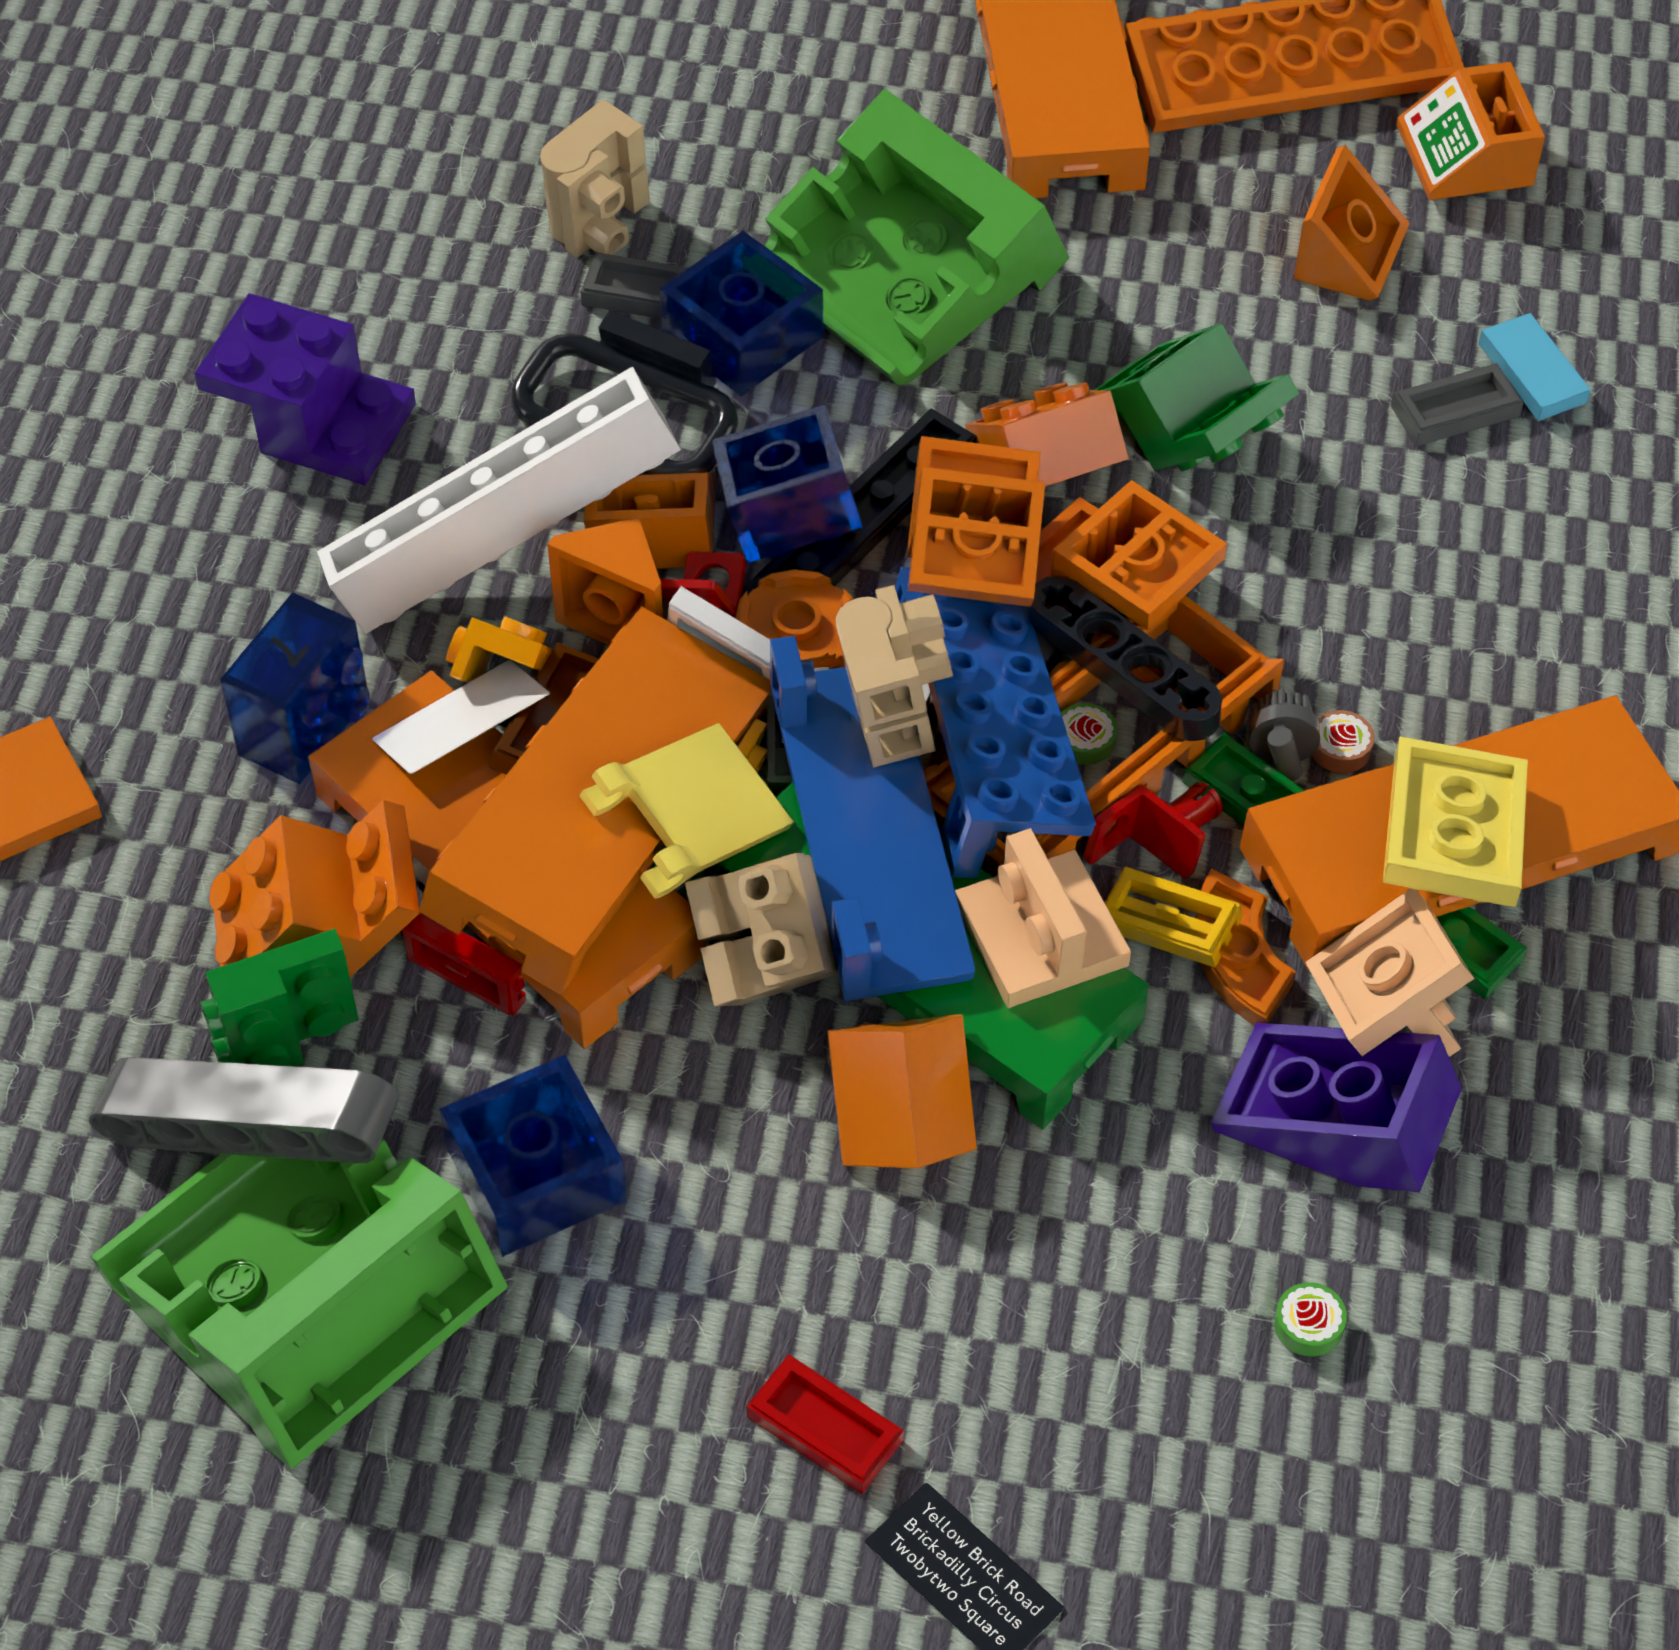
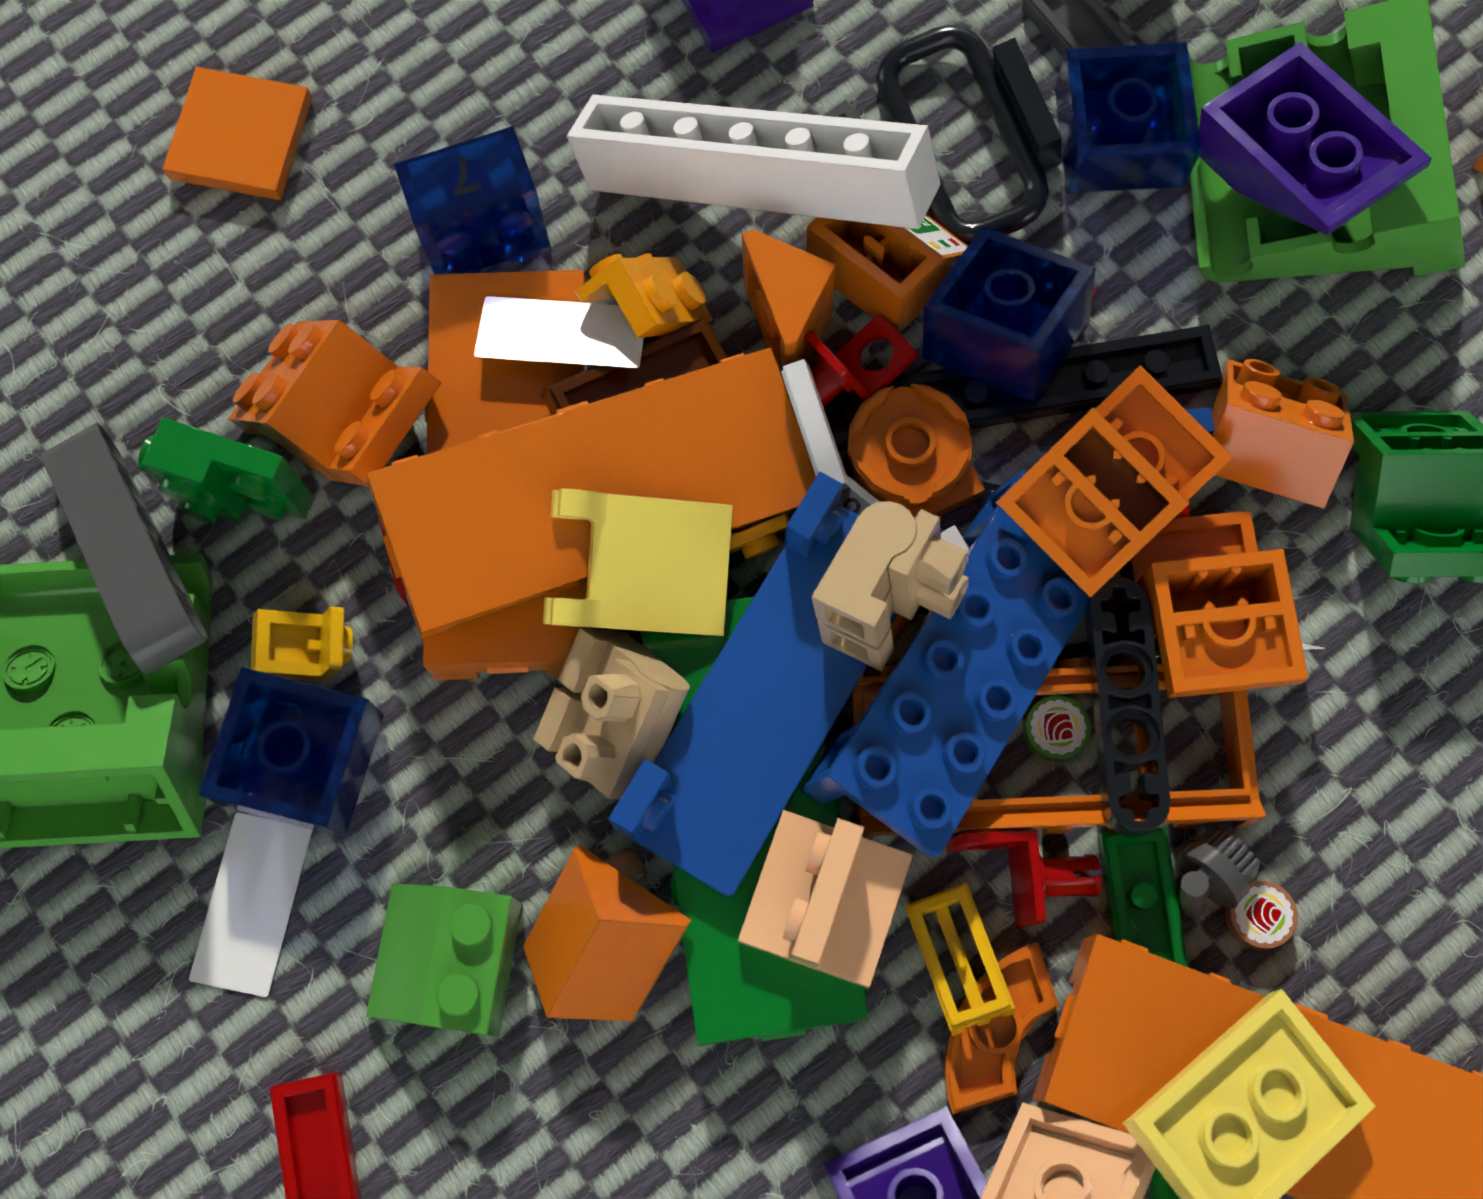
camera: 45 degrees right, 20 degrees up
none -> white sticker [189,812,312,997]
none -> yellow bracket [250,606,353,682]
none -> bright green slope [366,883,523,1037]
none -> dark purple slope [1196,41,1432,235]

